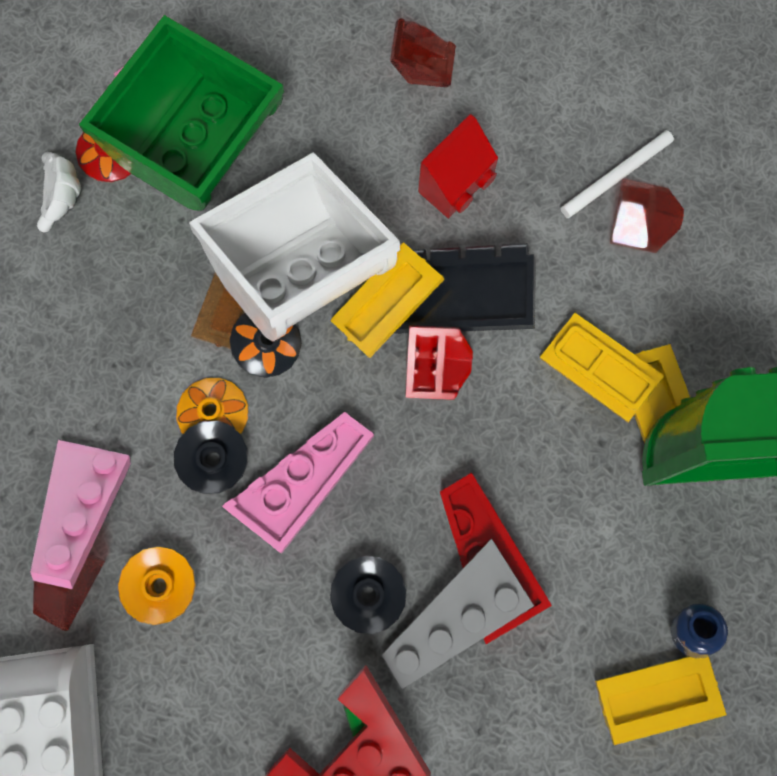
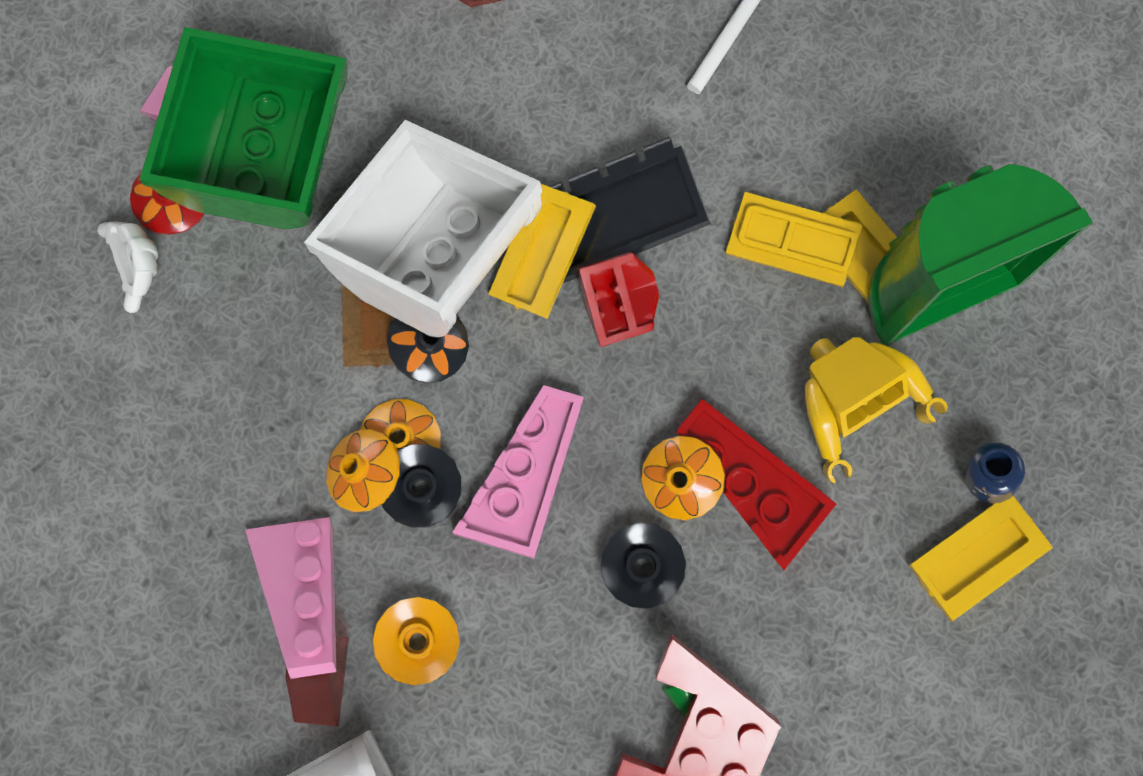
camera: 20 degrees left, 0 degrees up
light grey wing [382,539,534,689] -> none
red slope [418,114,498,219] -> none
clear red slope [610,179,684,253] -> none
none -> light orange dish [326,429,400,513]
none -> light orange dish [641,436,725,520]
none -> yellow torso [805,337,948,484]

